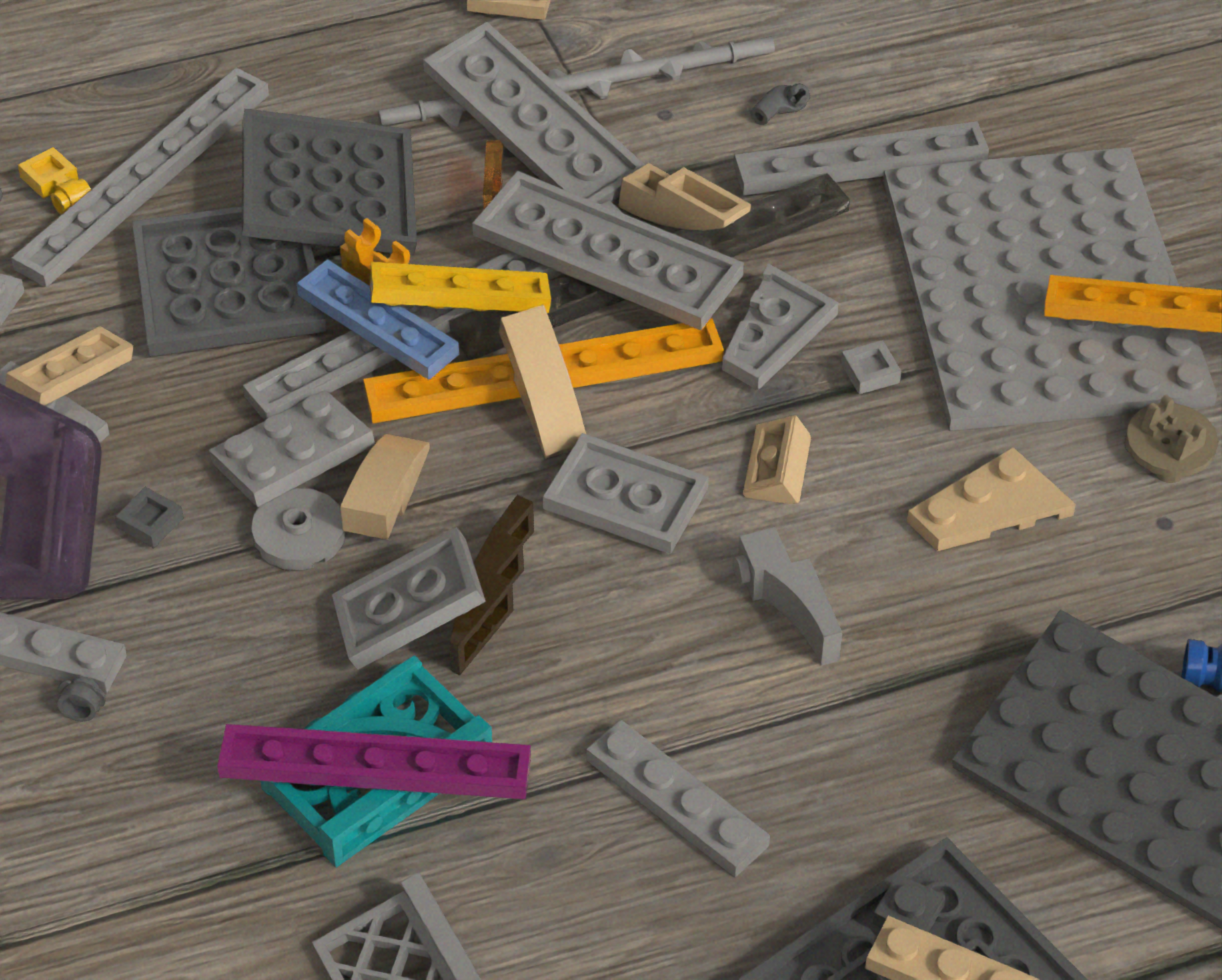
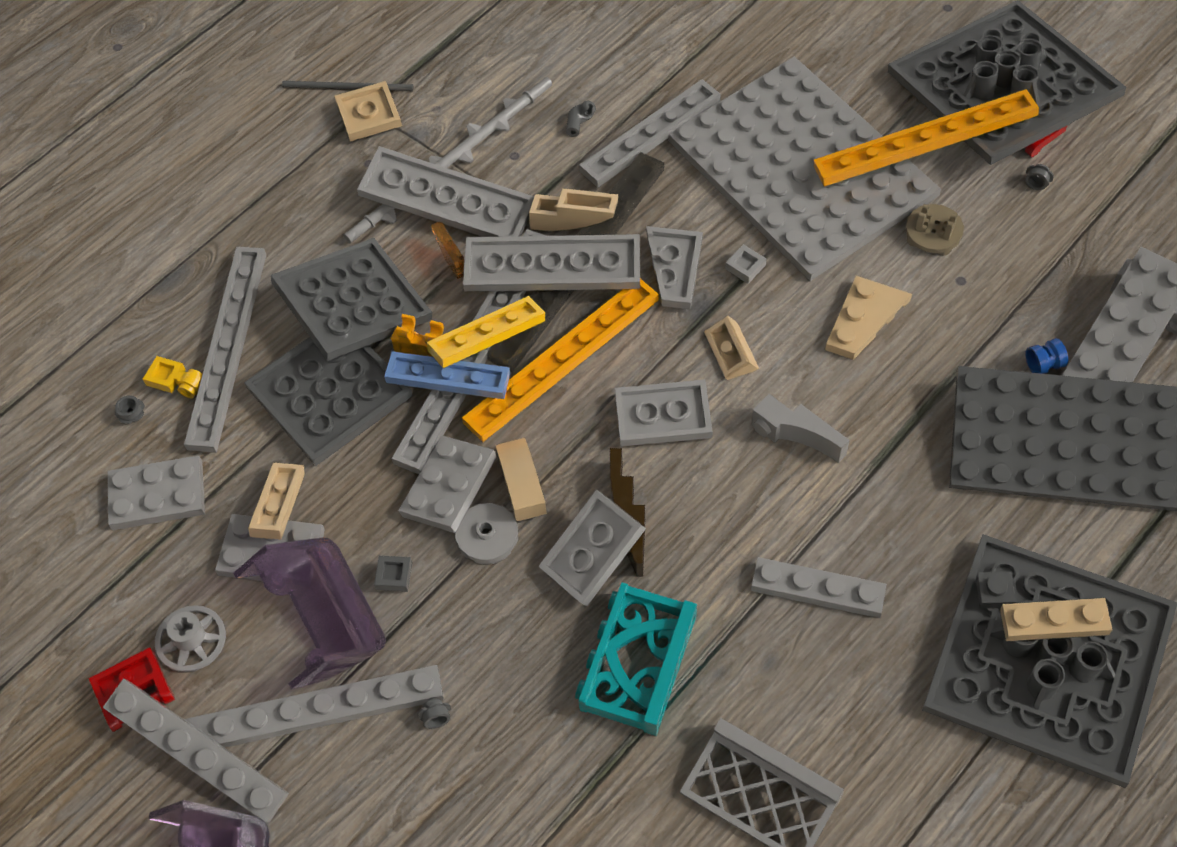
camera: 25 degrees left, 10 degrees up
magenta plate [217,724,531,799] -> none
tan slope [499,305,586,459] -> none

